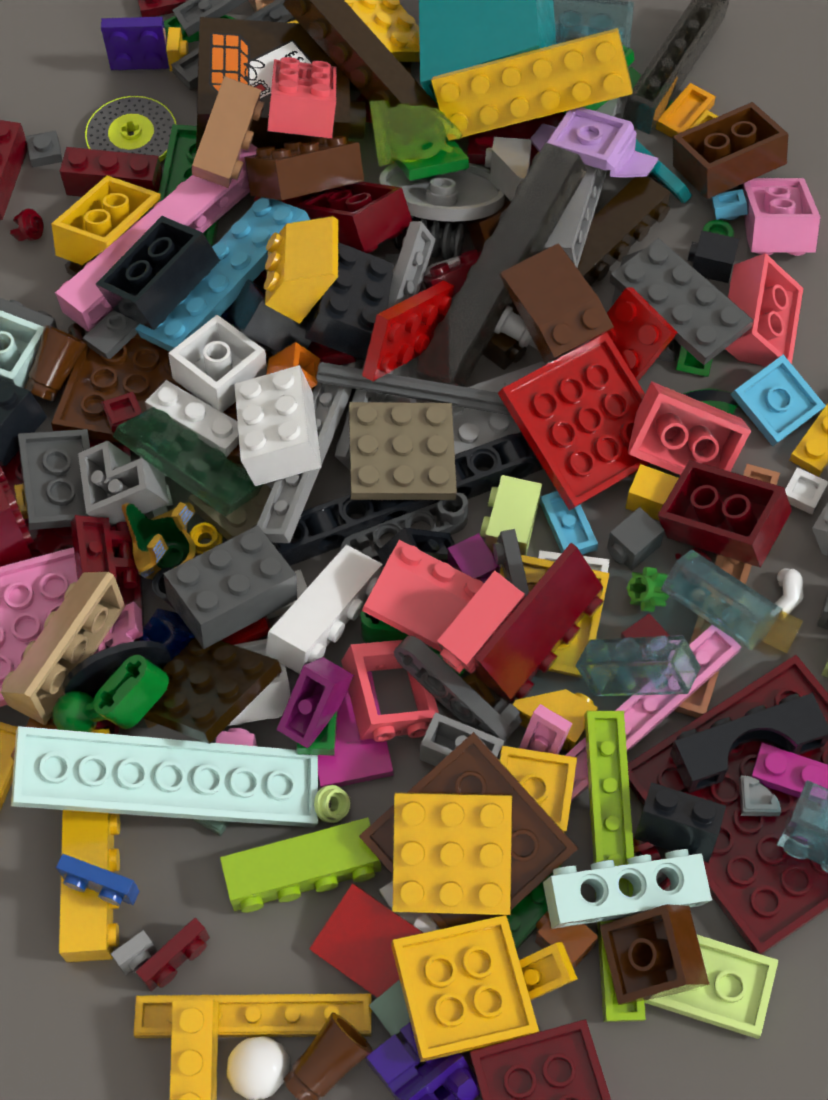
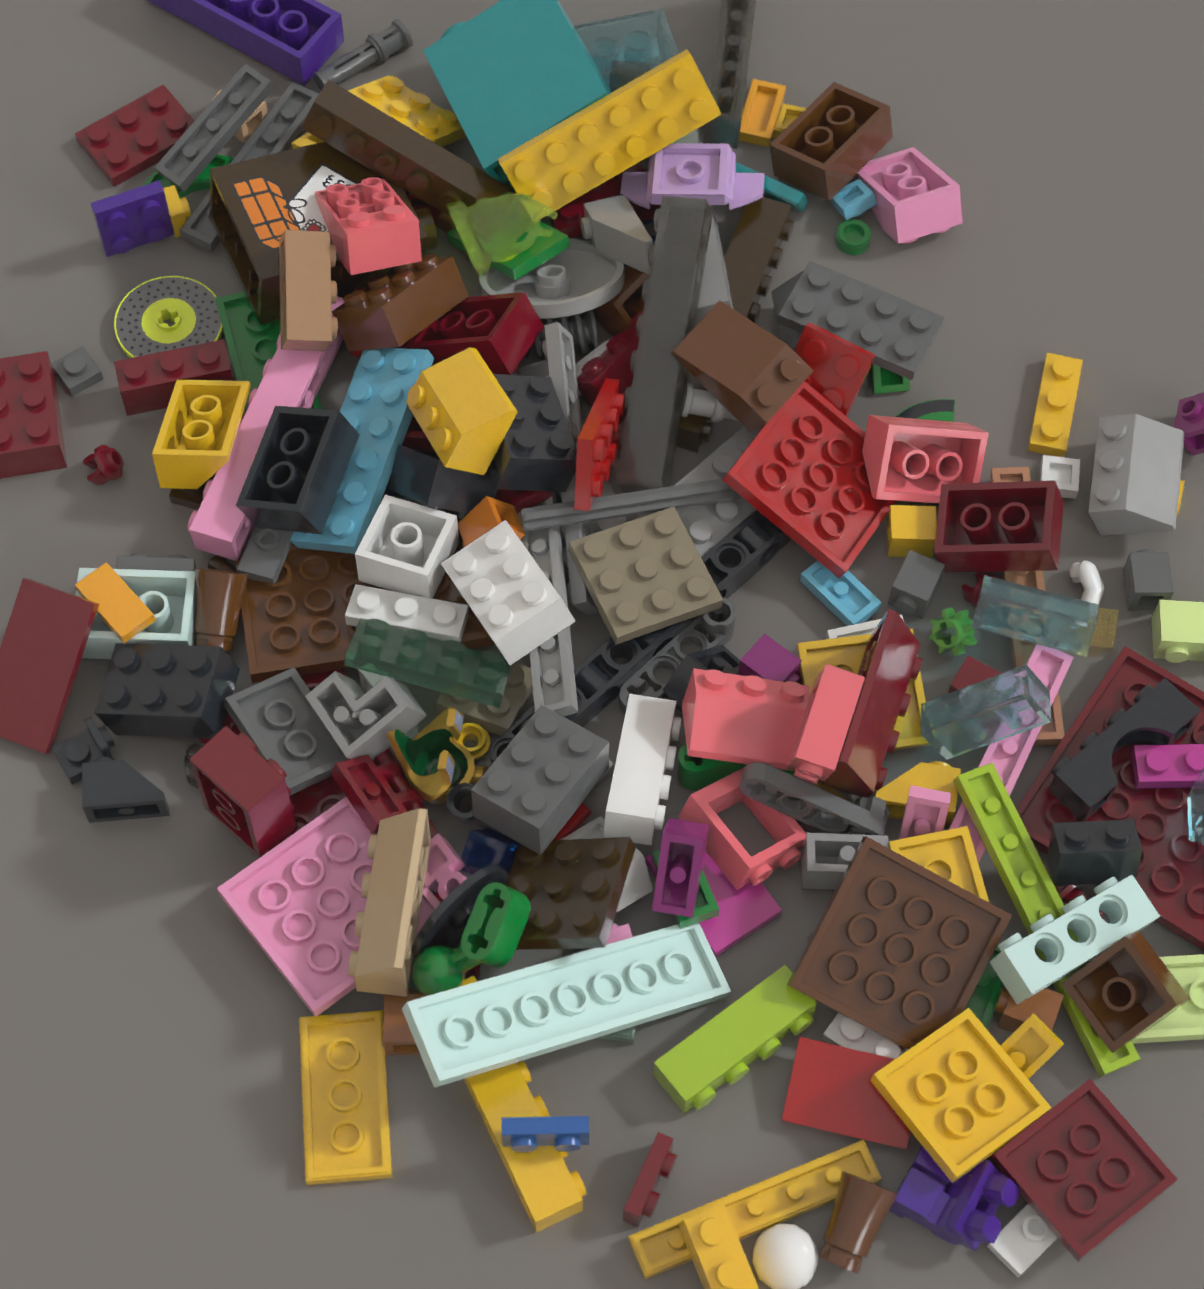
camera: 25 degrees left, 0 degrees up
dark red tile [101,392,145,434] -> none
light grey plate [111,930,157,975] -> none
yellowish green plate [314,785,350,823] -> none
sand green tile [369,980,410,1036] -> none
yellow plate [392,792,512,915] -> none
yellowish green brick [480,475,542,555] -> none
dark grey plate [493,529,529,597] -> none
black brick [687,230,740,283] -> none
coral slope [725,253,803,366] -> none
medium azure plate [731,354,826,446] -> none
light grey tile [739,775,781,816] -> none

